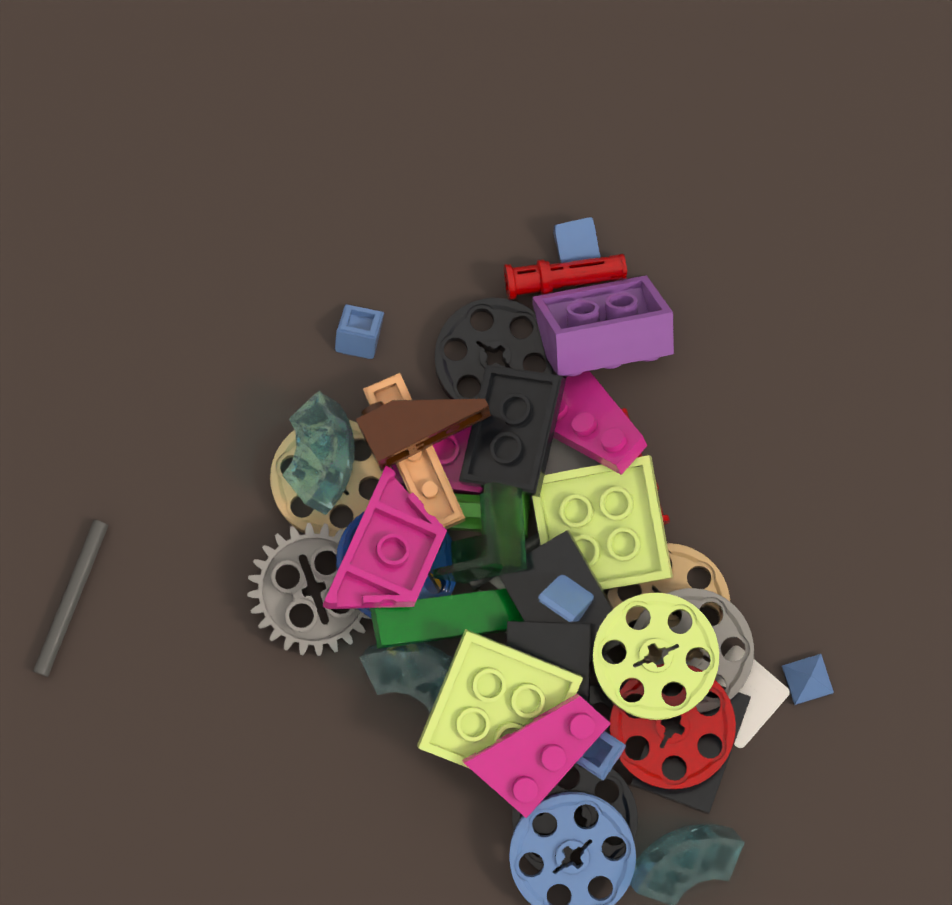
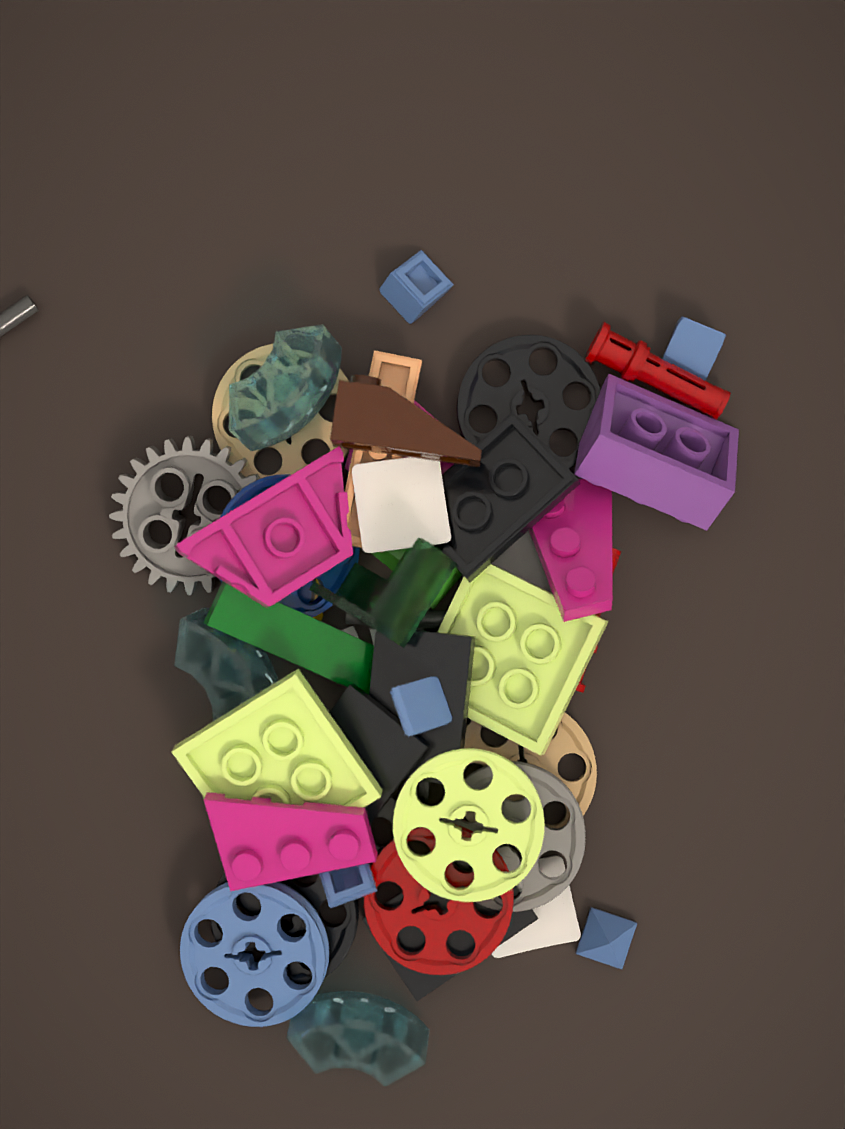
camera: 35 degrees right, 10 degrees up
none -> white sticker [352,457,451,553]

